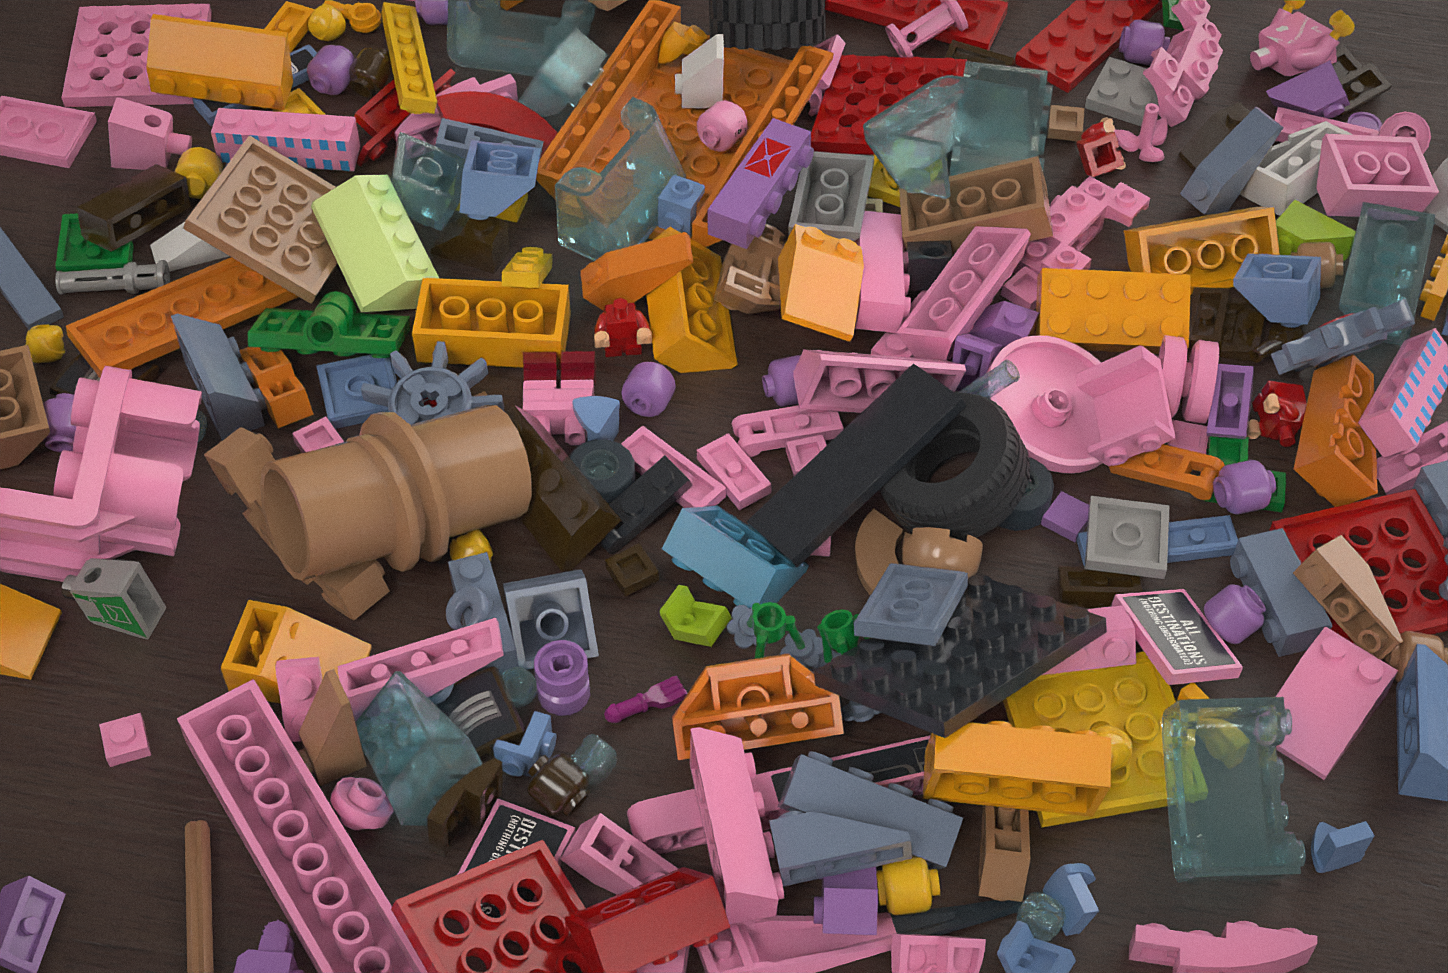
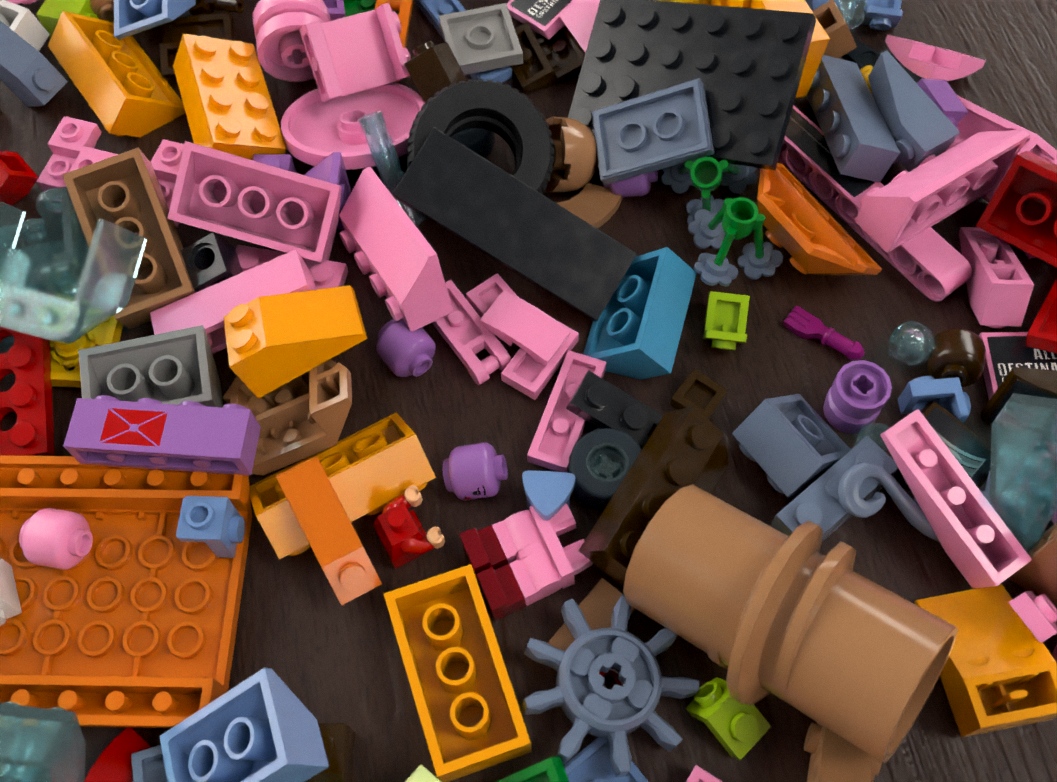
camera: 110 degrees left, 10 degrees up
yellow plate [502,247,552,288] -> none
clear light blue windscreen [555,97,686,261] -> none
none -> dark brown brick [404,41,467,103]
none -> bright pink slope [479,290,571,366]

